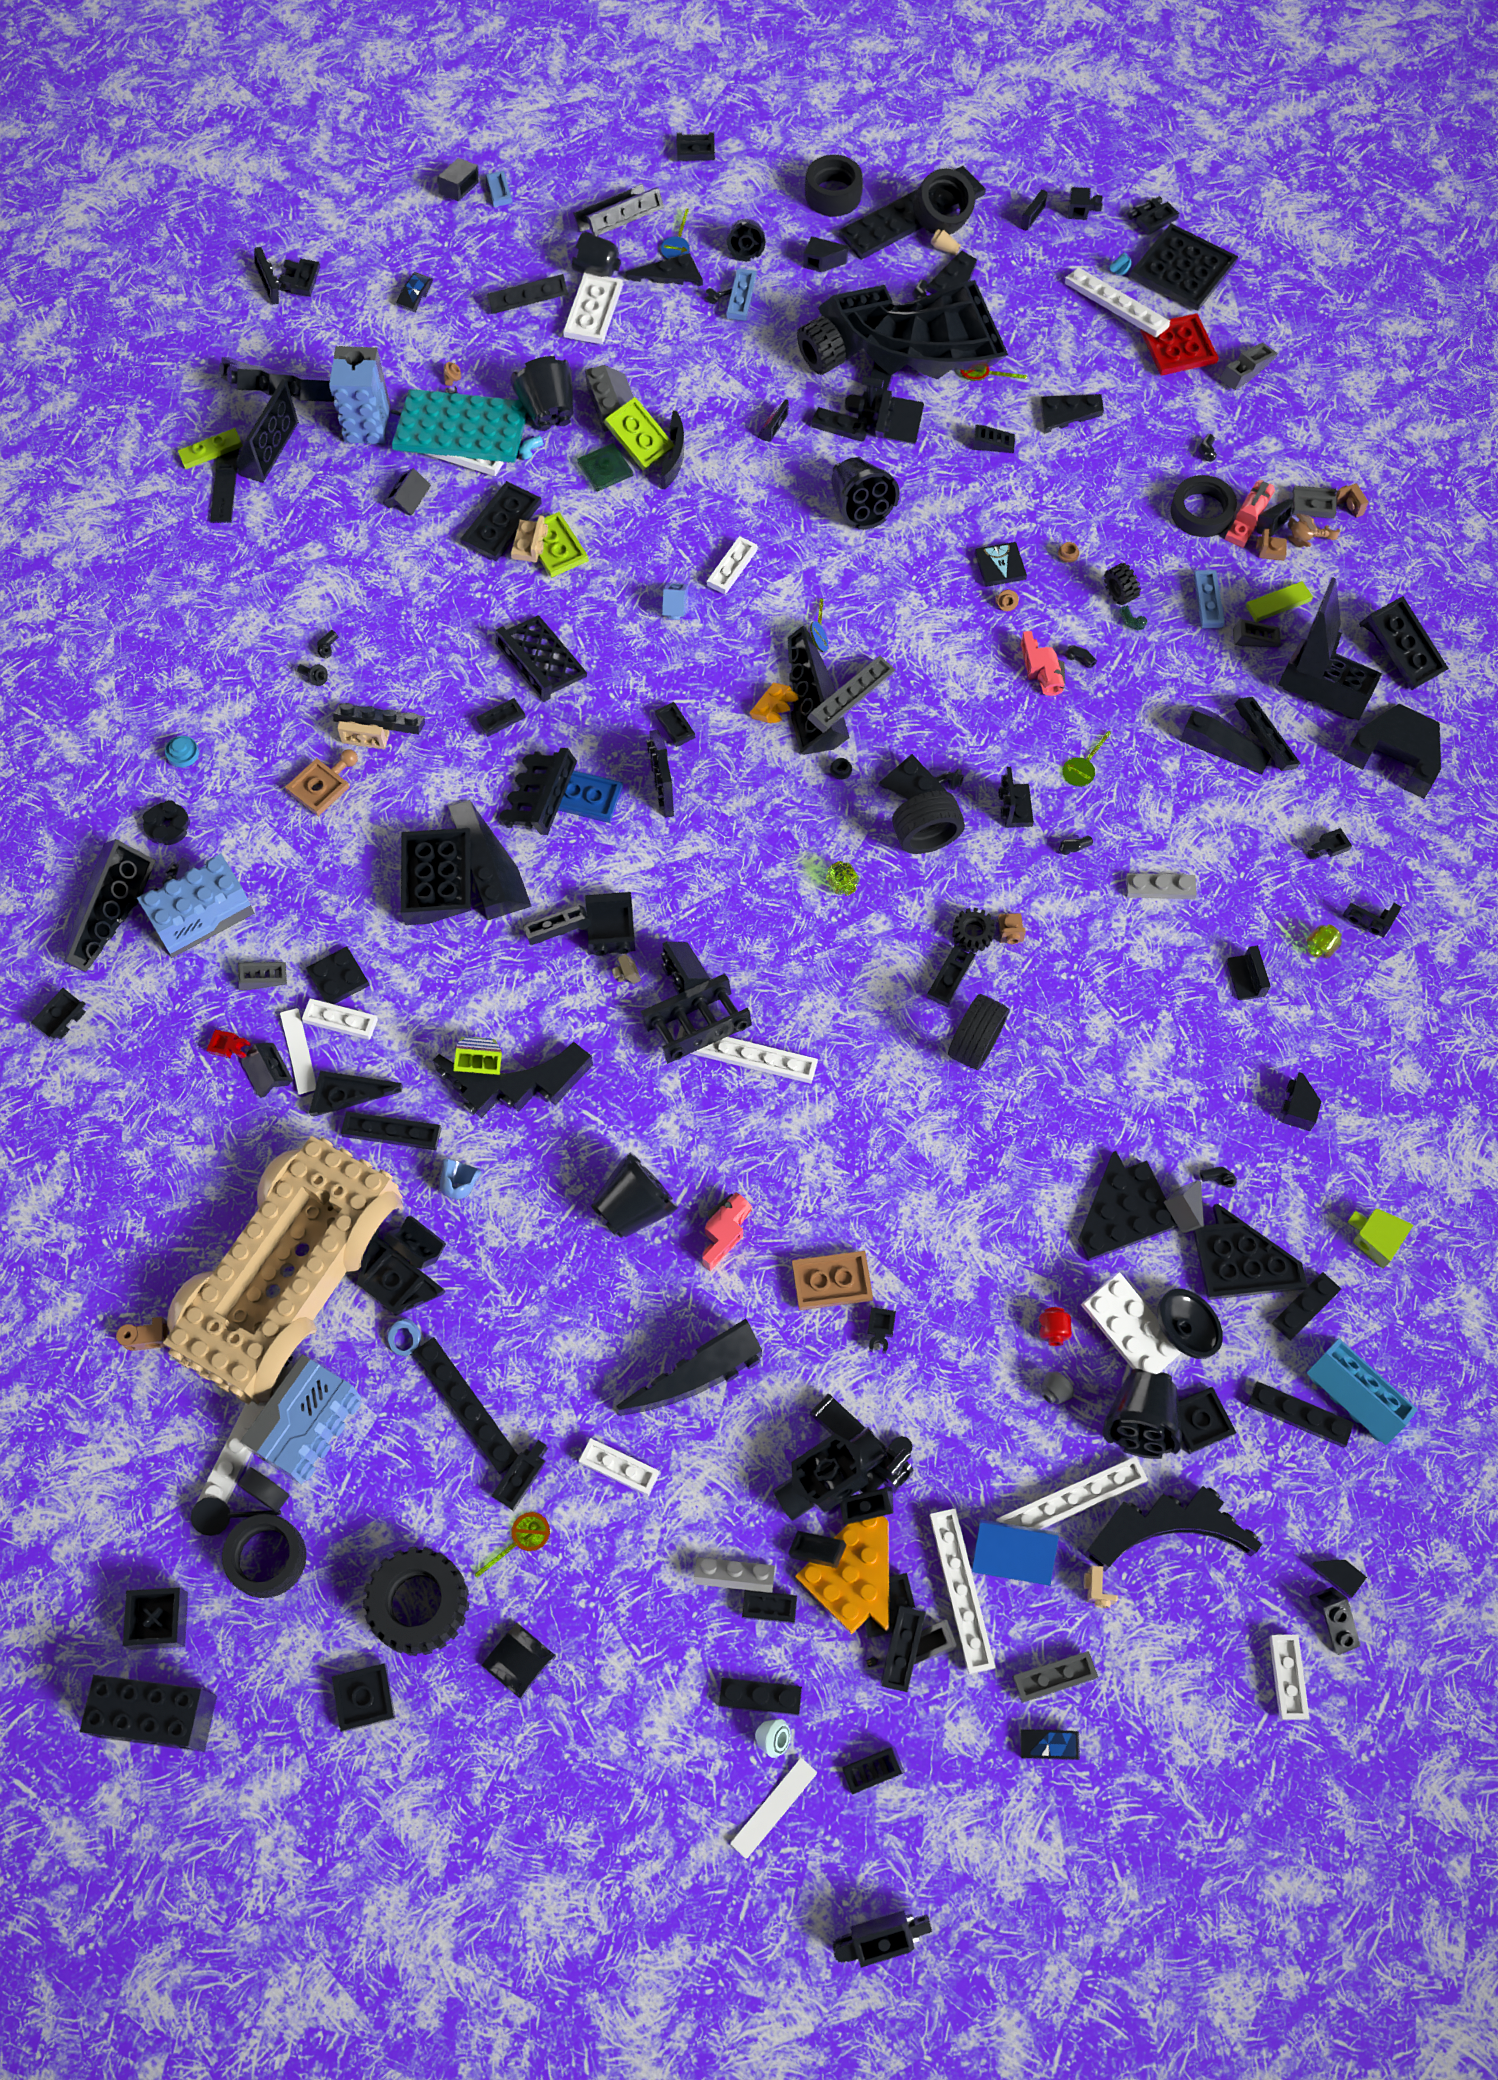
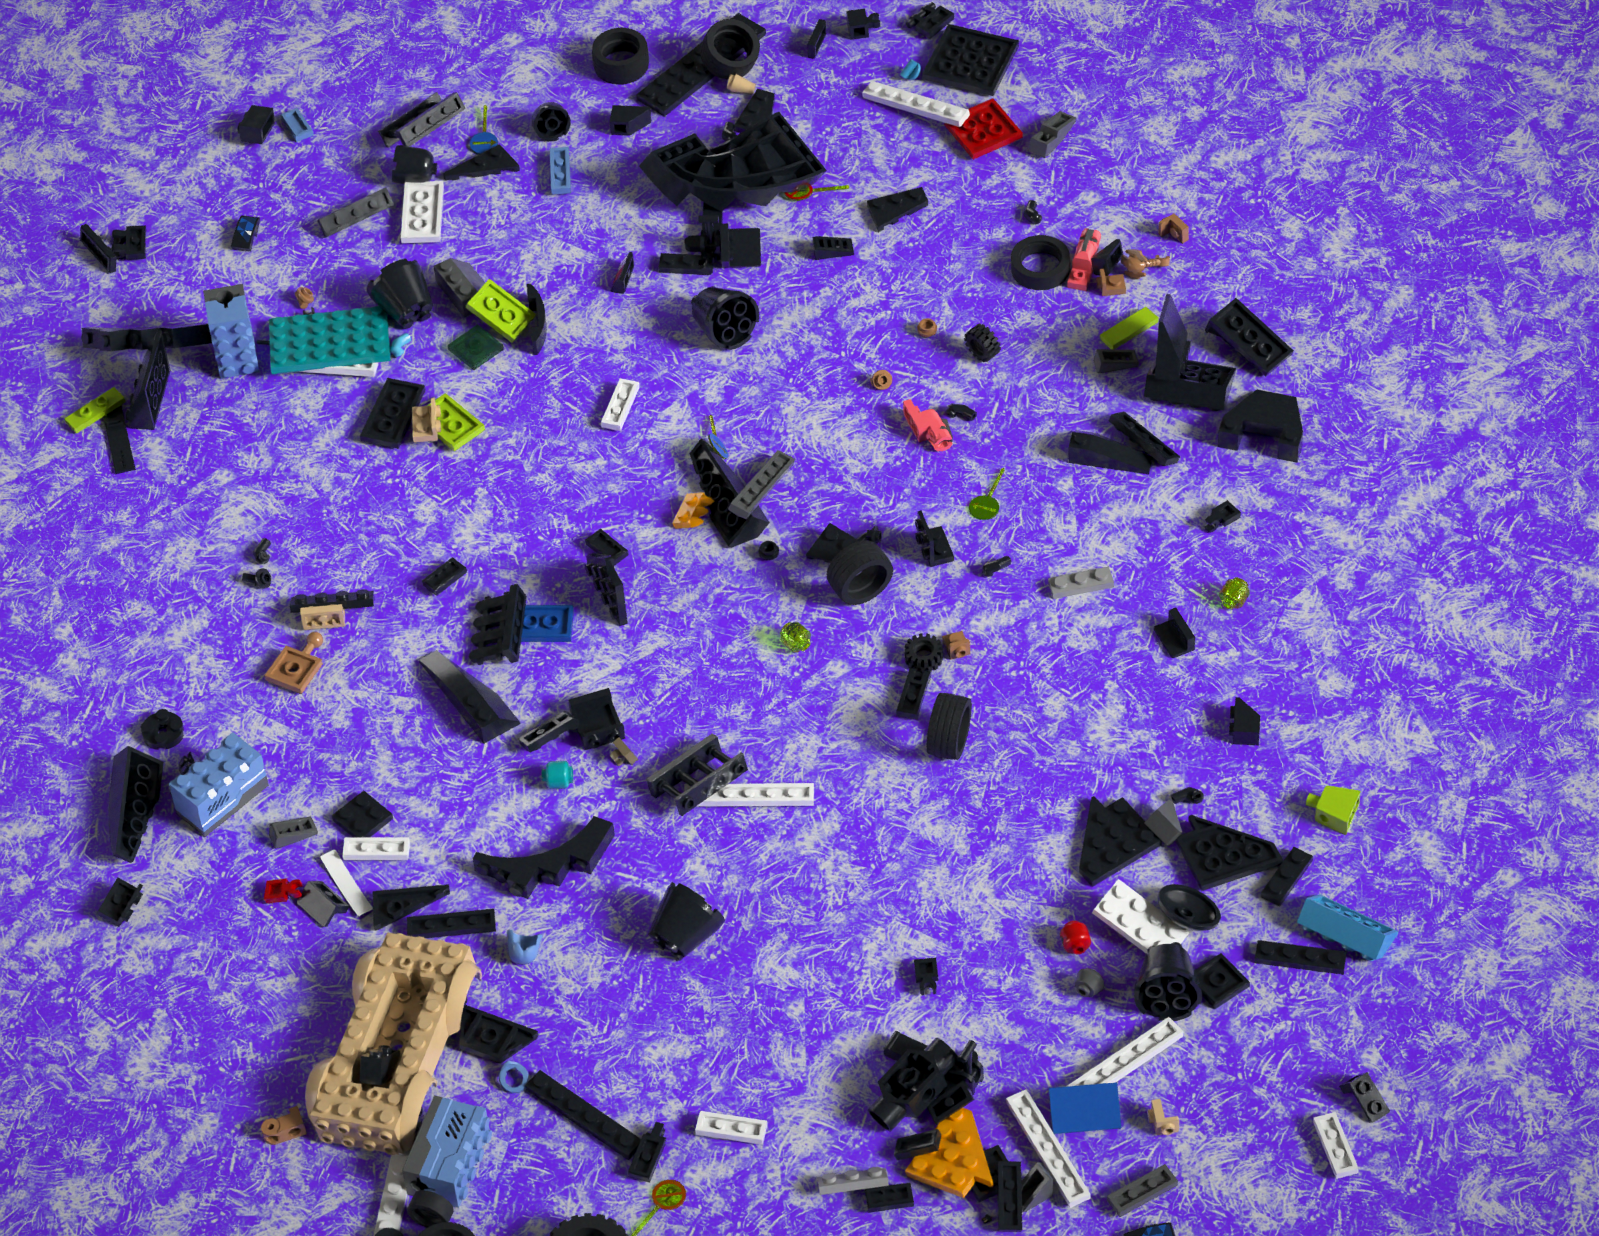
camera: 10 degrees left, 15 degrees down
dark azure plate [165,736,199,768] -> none
black panel [383,468,431,516] -> none
black bracket [384,1215,446,1269] -> none
black slope [401,828,471,926] -> none
lime torso [454,1036,502,1075] -> none
black fence [495,615,587,702] -> none
black wedge [616,1319,762,1416] -> none
black slope [661,941,710,994] -> none
medium blue slope [662,583,688,620] -> none
black plate [676,132,715,161] -> none
coral plate [702,1192,752,1271] -> none
black hand [705,288,732,304] -> none
medium nougat plate [792,1251,873,1311] -> none
black tyre [797,316,846,375] -> none
black tile [975,542,1027,587] -> none
black arch [1084,1486,1262,1571] -> none
arm [1119,605,1148,631] -> none
medium blue plate [1193,570,1225,628] -> none
dark grey plate [1292,486,1337,518] -> none
black tile [1310,1560,1367,1599] -> none
black bracket [1343,903,1402,938] -> none
none -> black slope [360,1045,400,1086]
none -> teal head [542,761,573,789]

